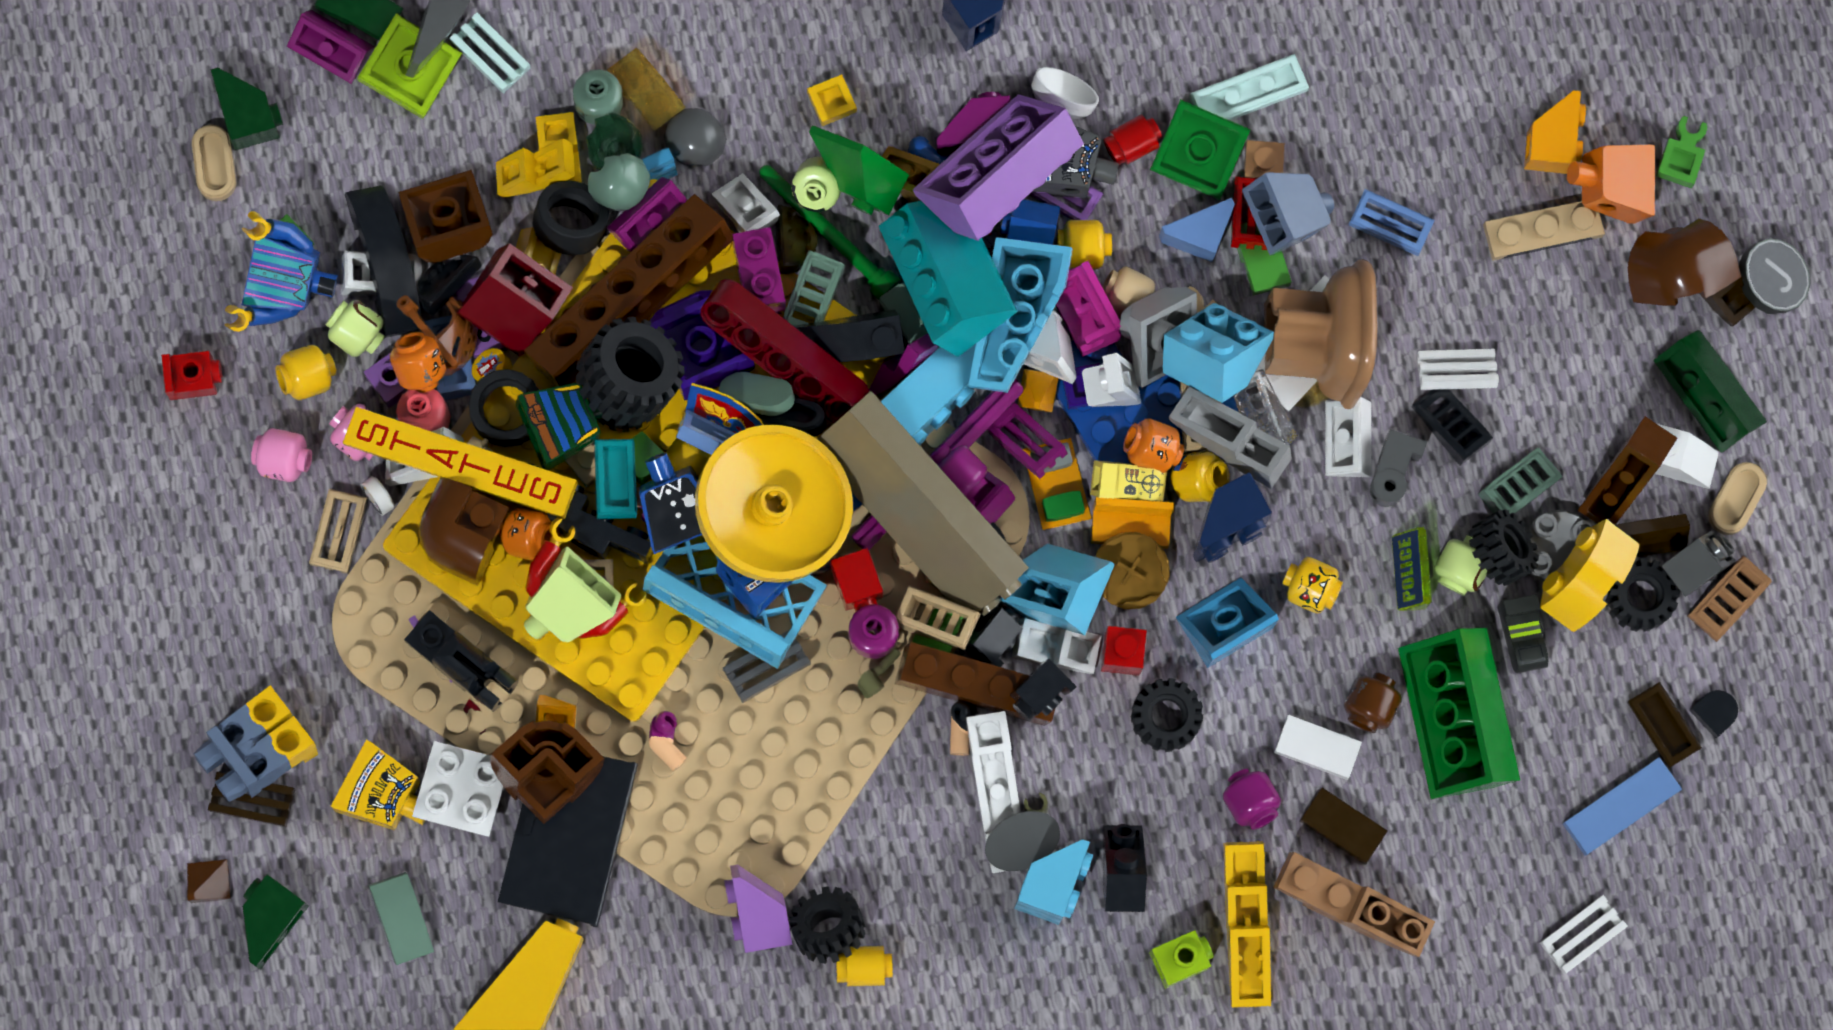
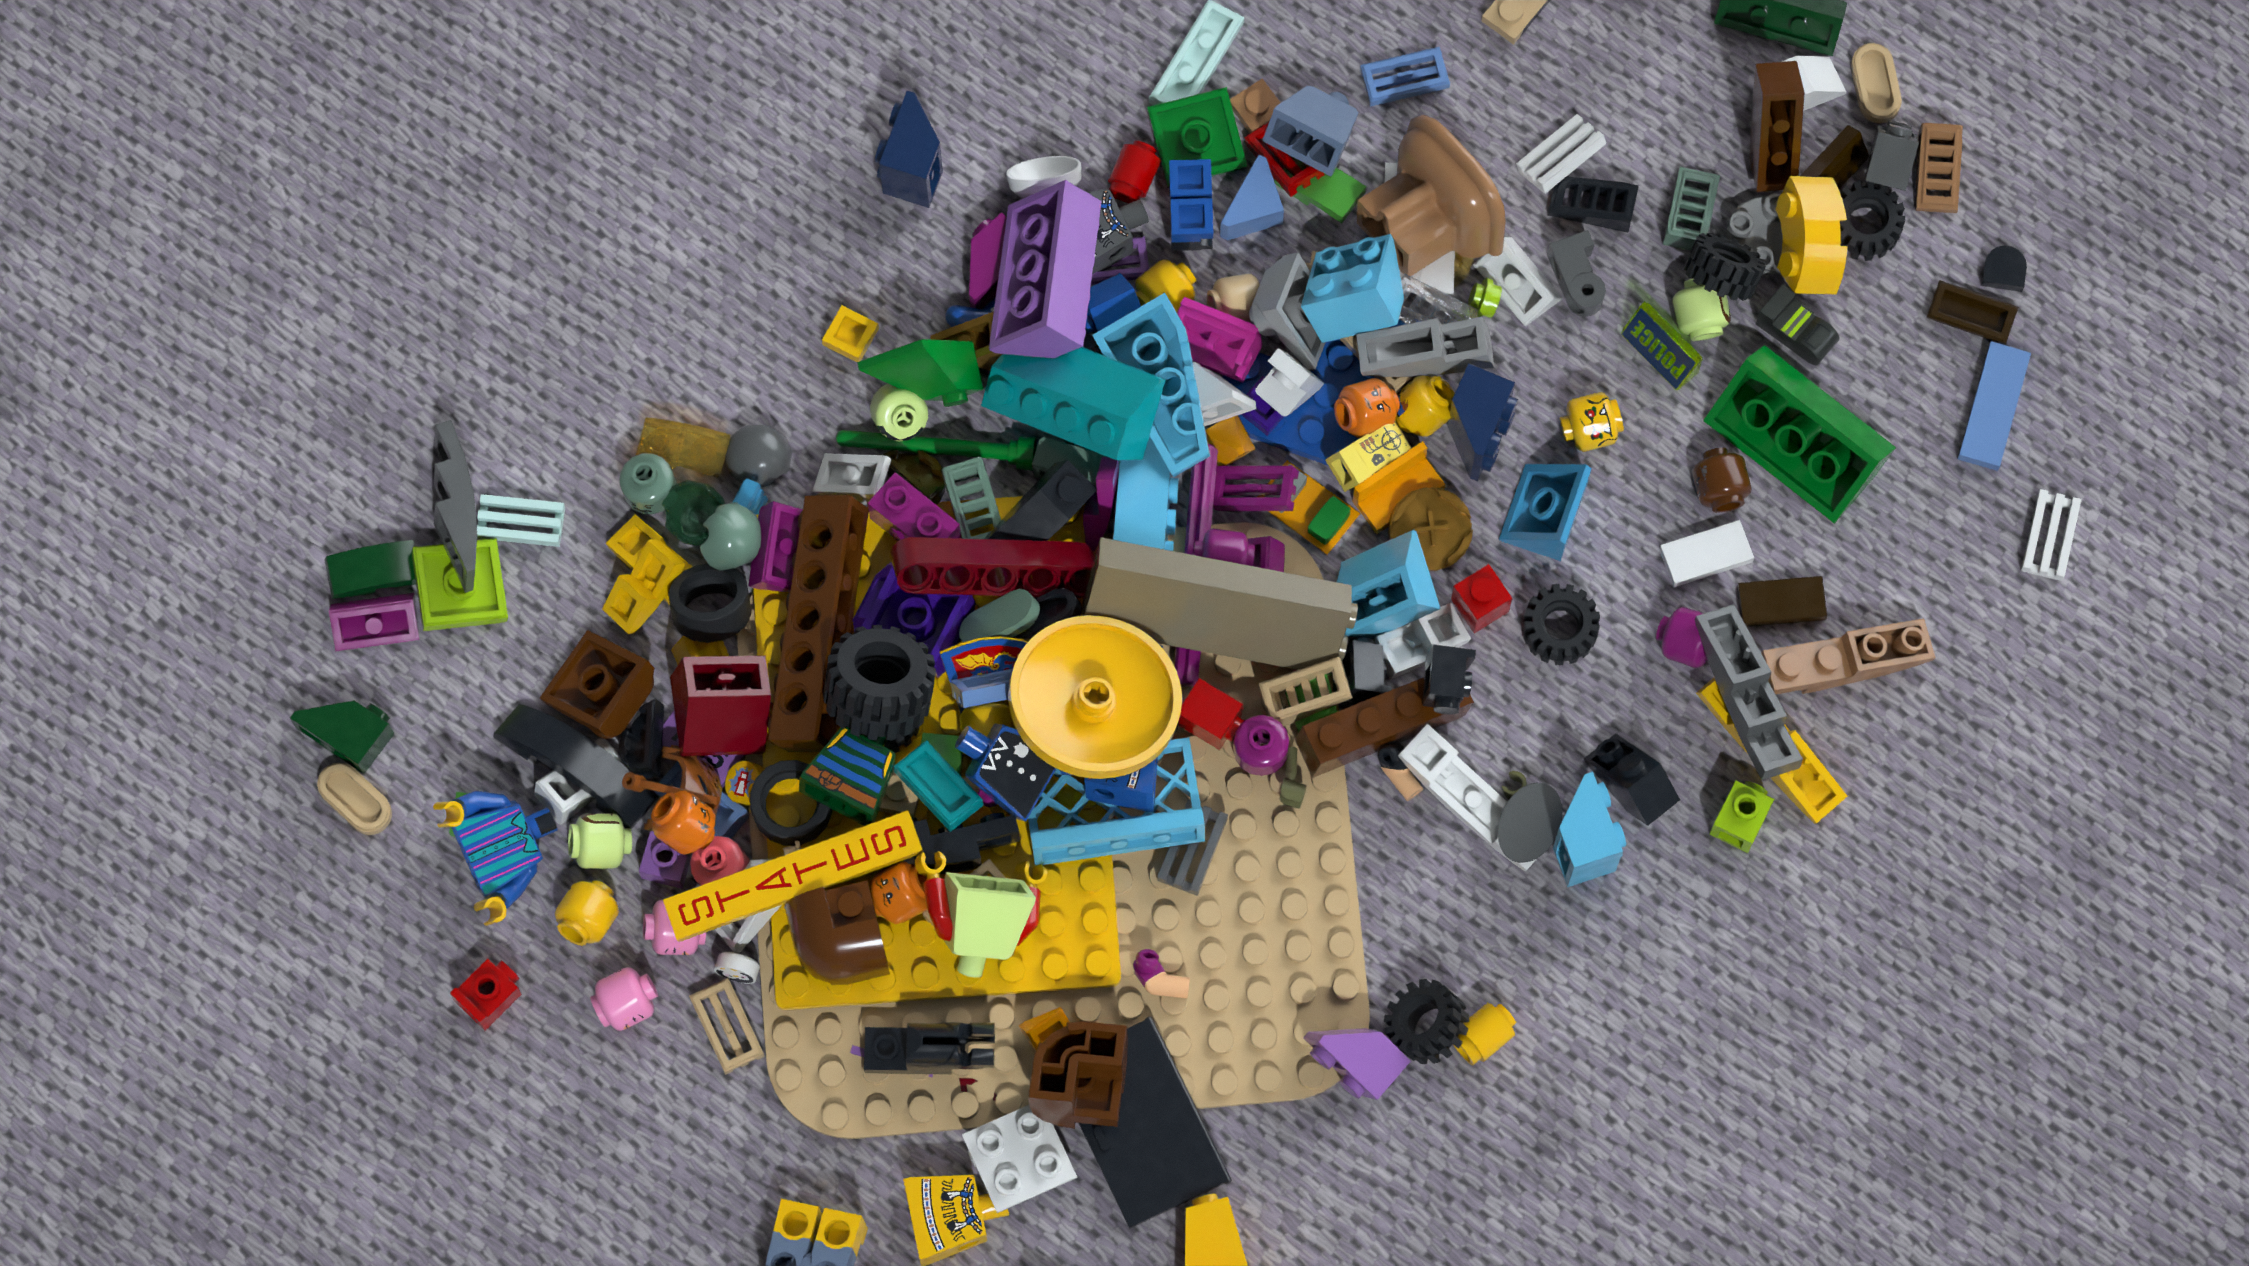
camera: 30 degrees left, 5 degrees down
none -> blue hips [1169,159,1213,251]
none -> lime plate [1468,277,1502,318]
none -> dark grey slope [1695,604,1803,780]

